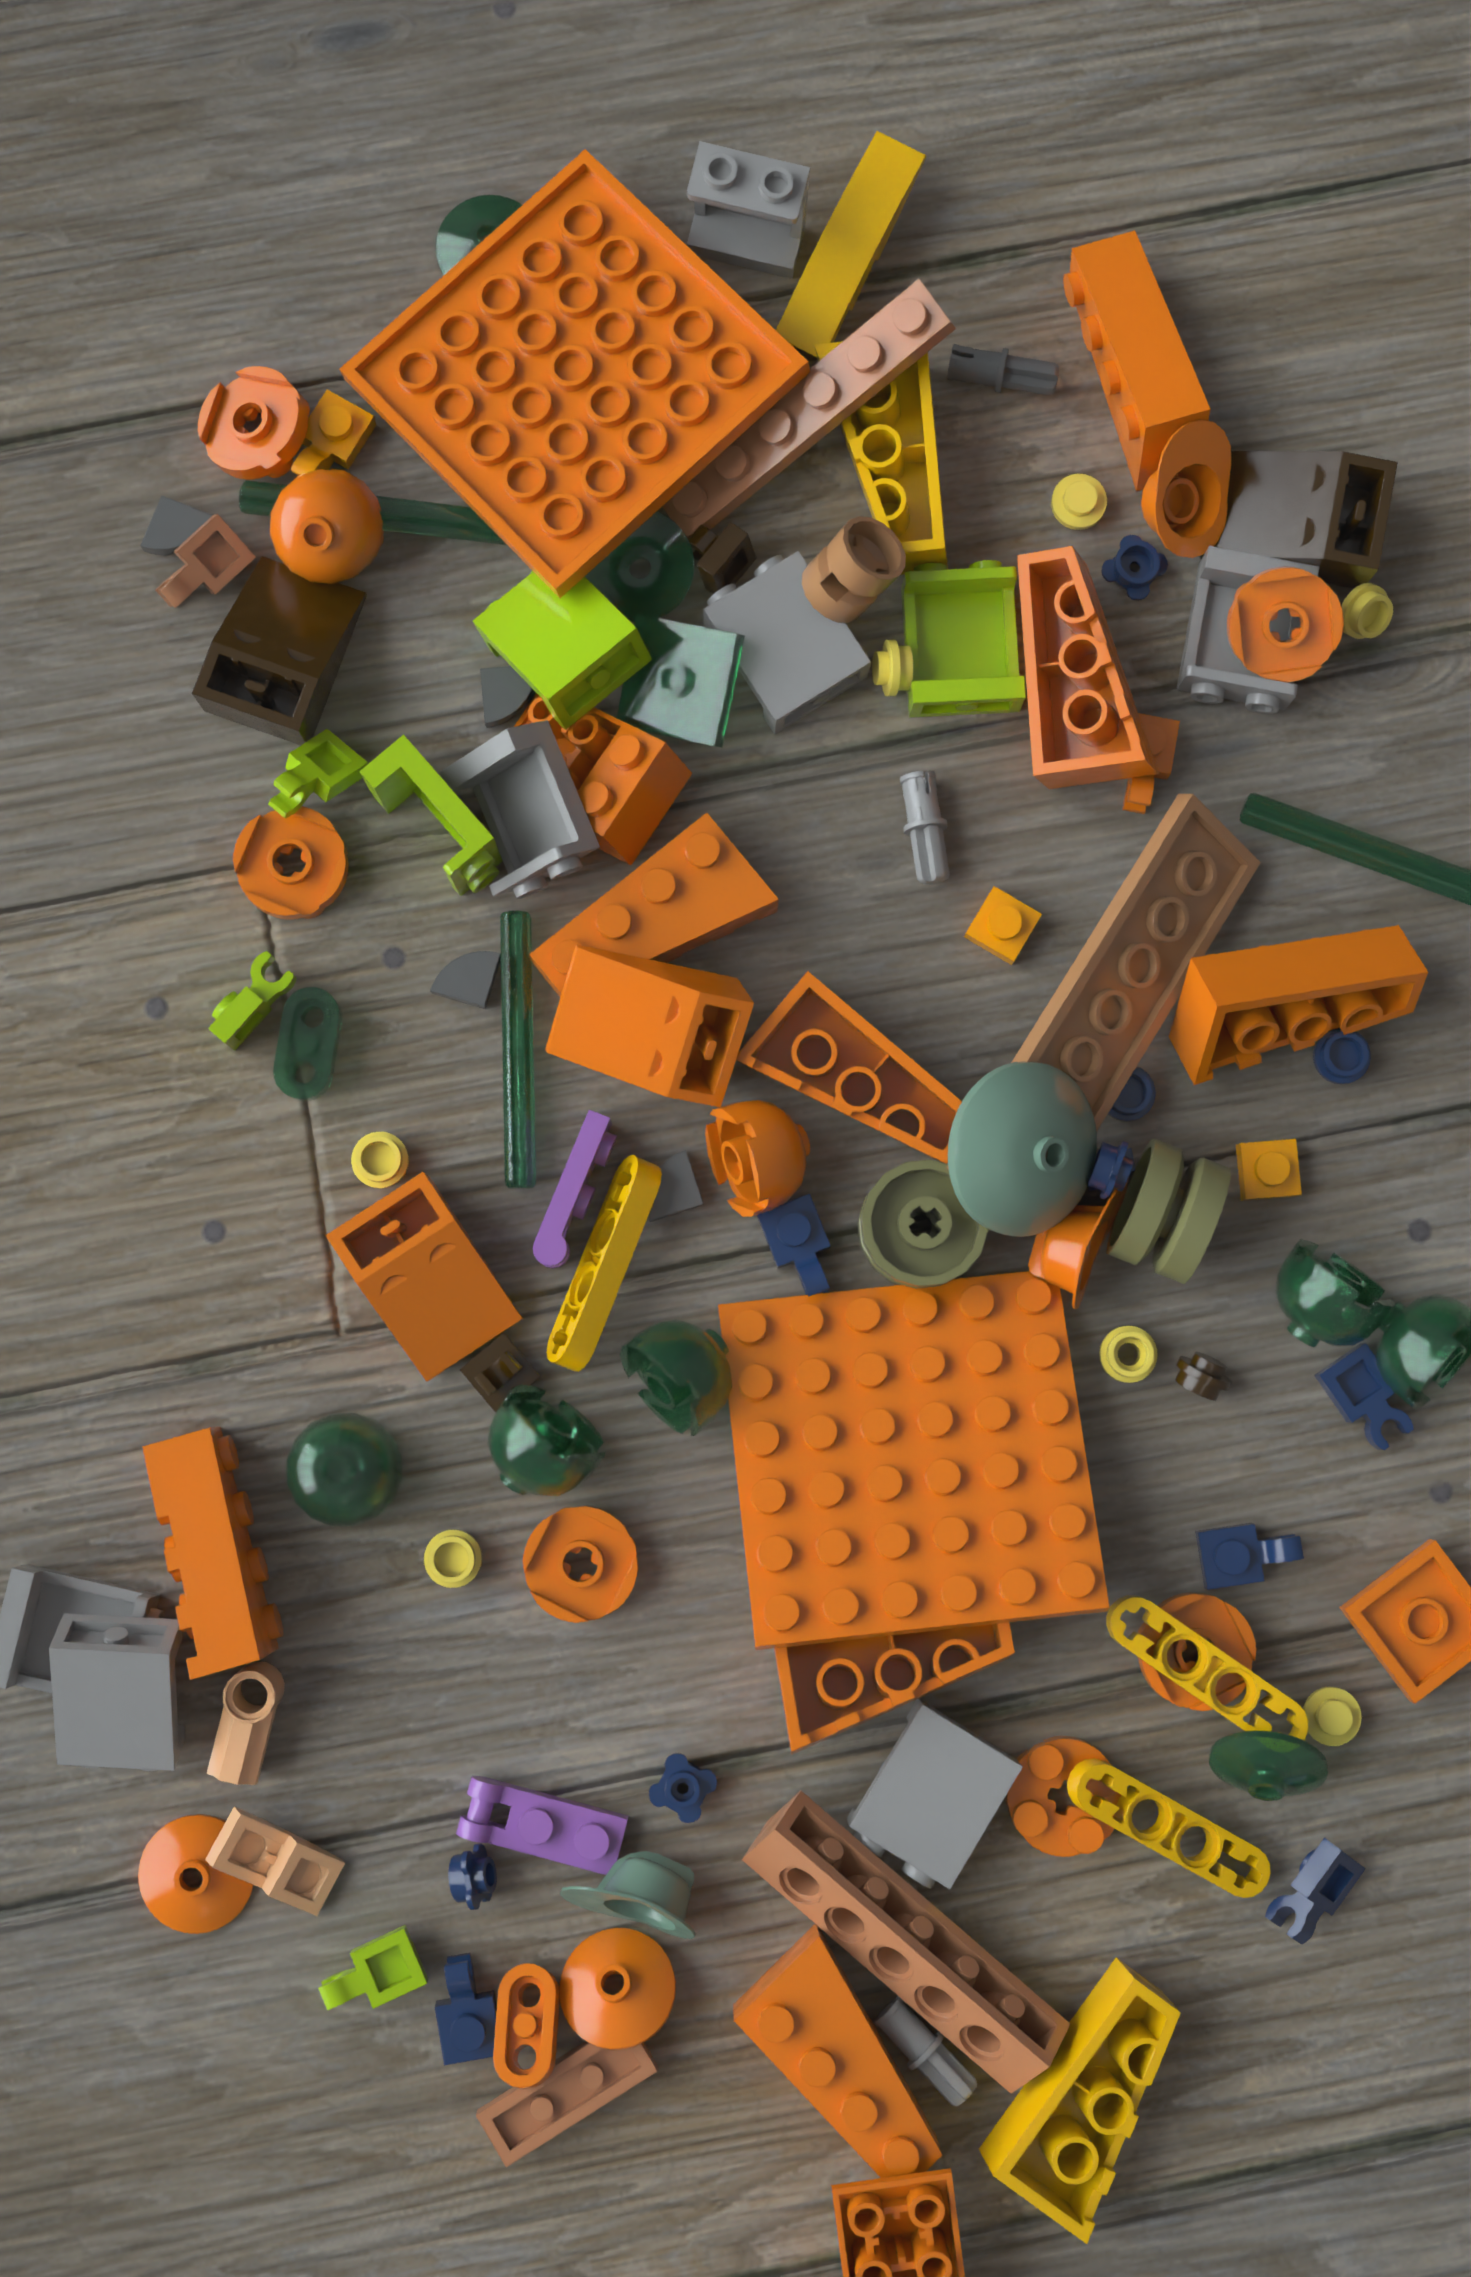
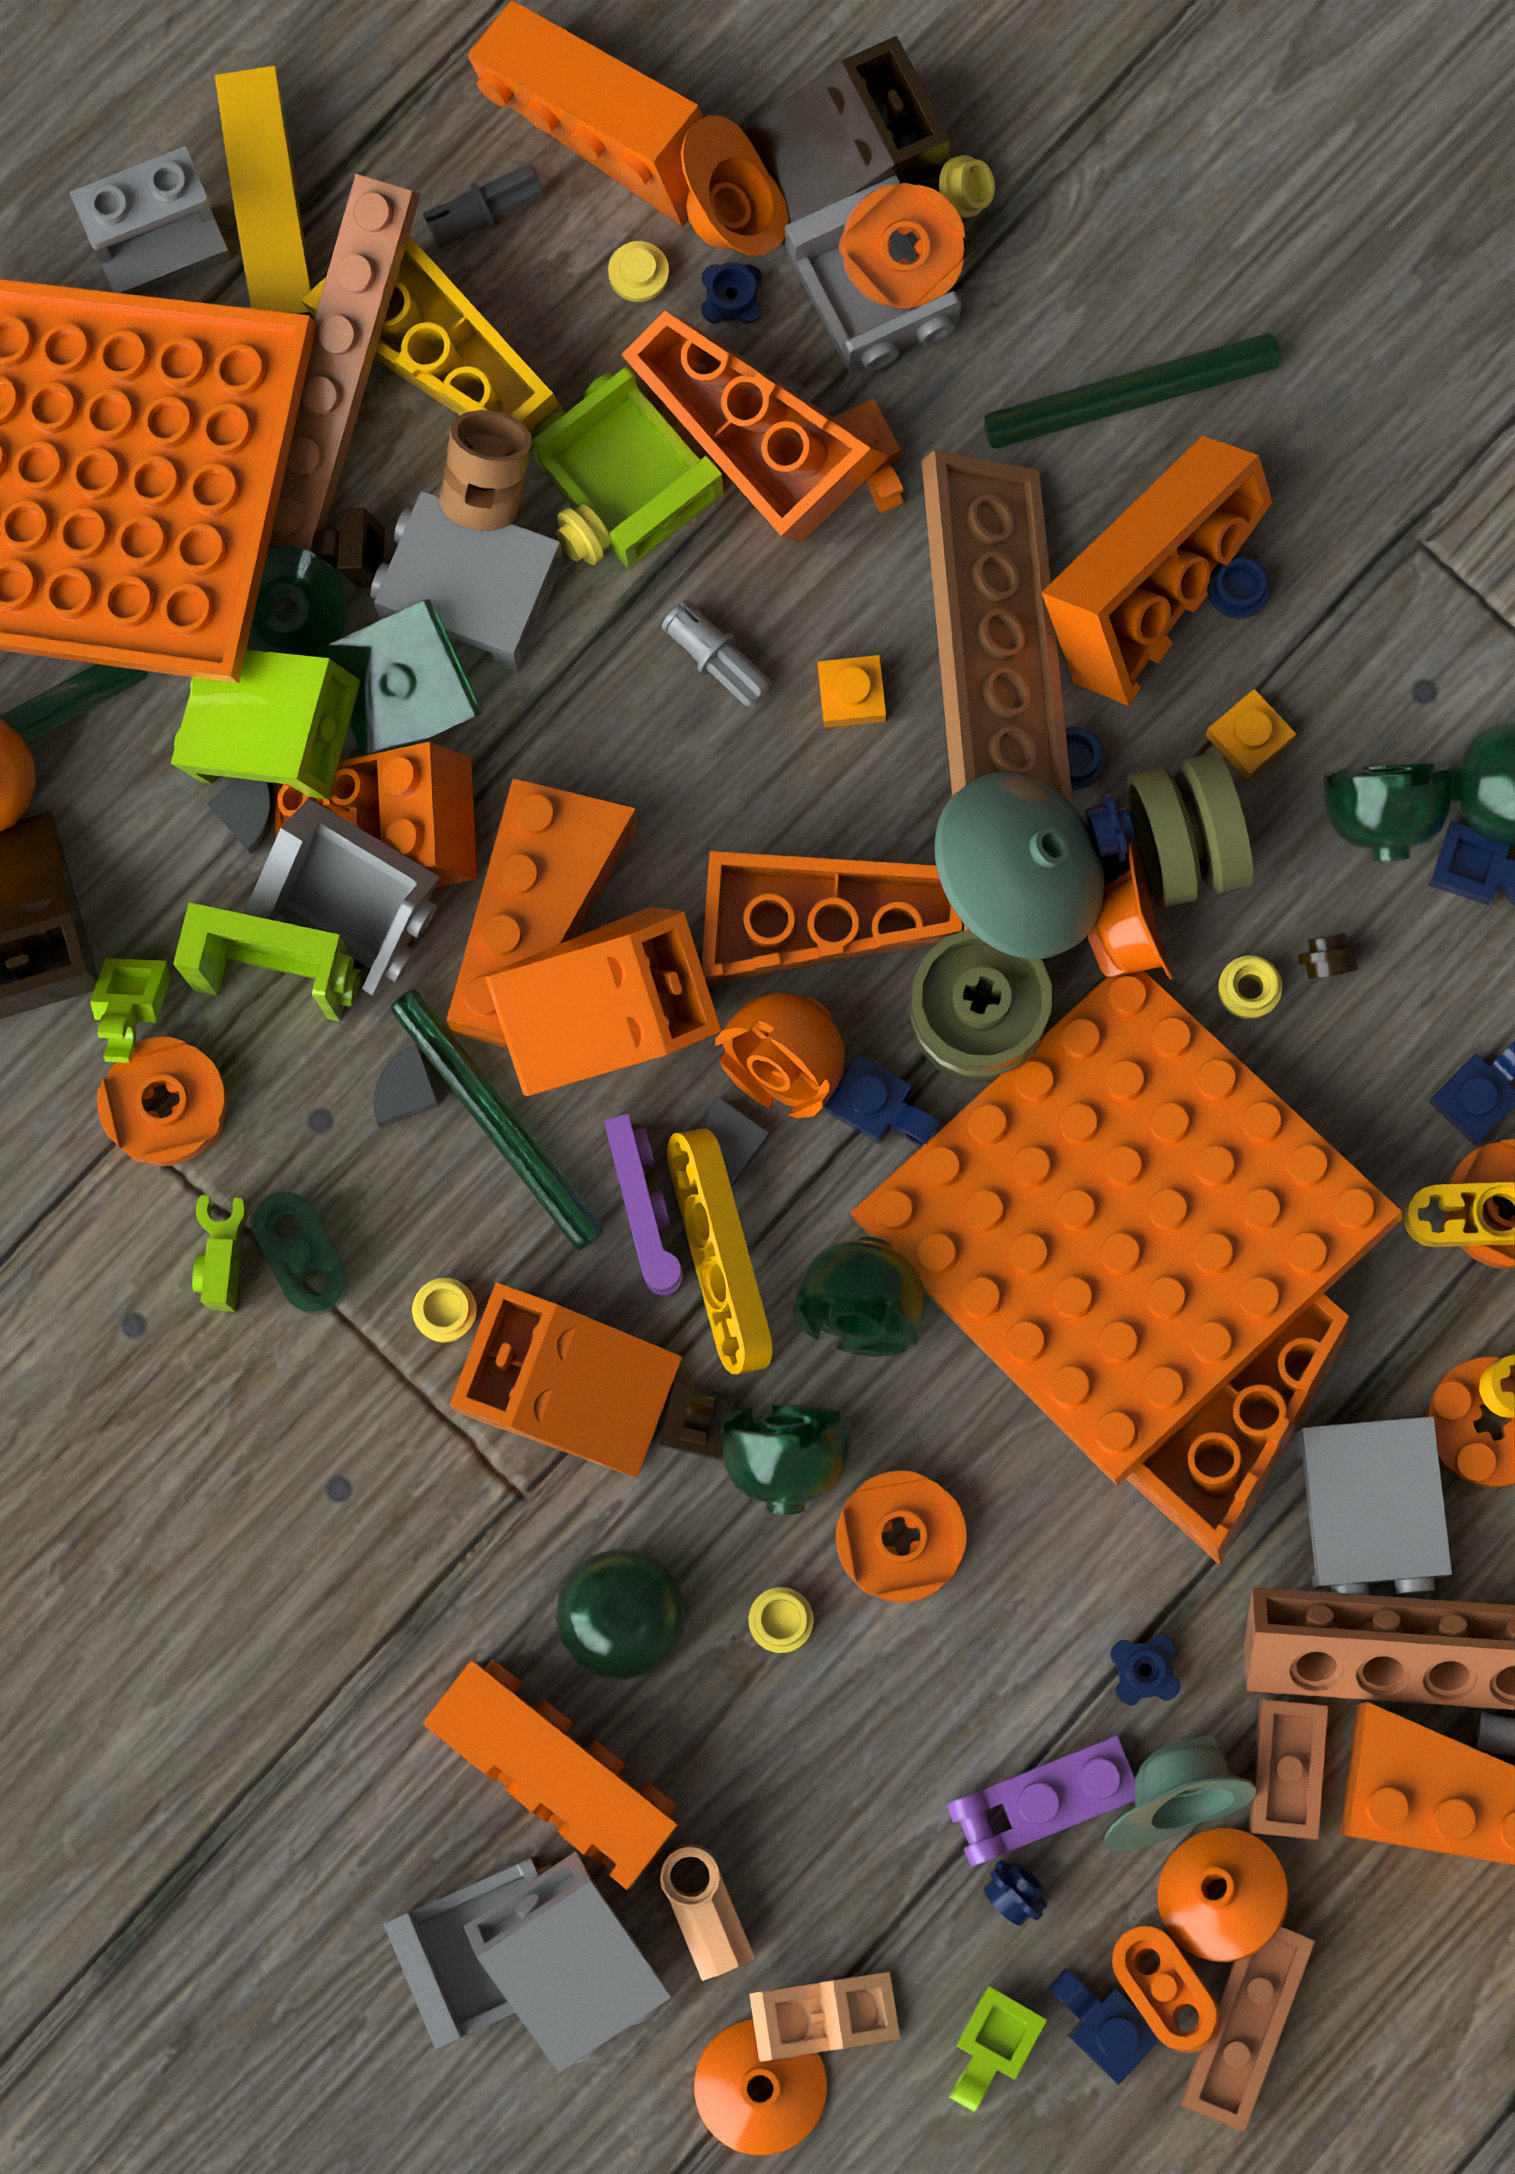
camera: 25 degrees left, 5 degrees down
none -> nougat plate [1249,1699,1328,1840]

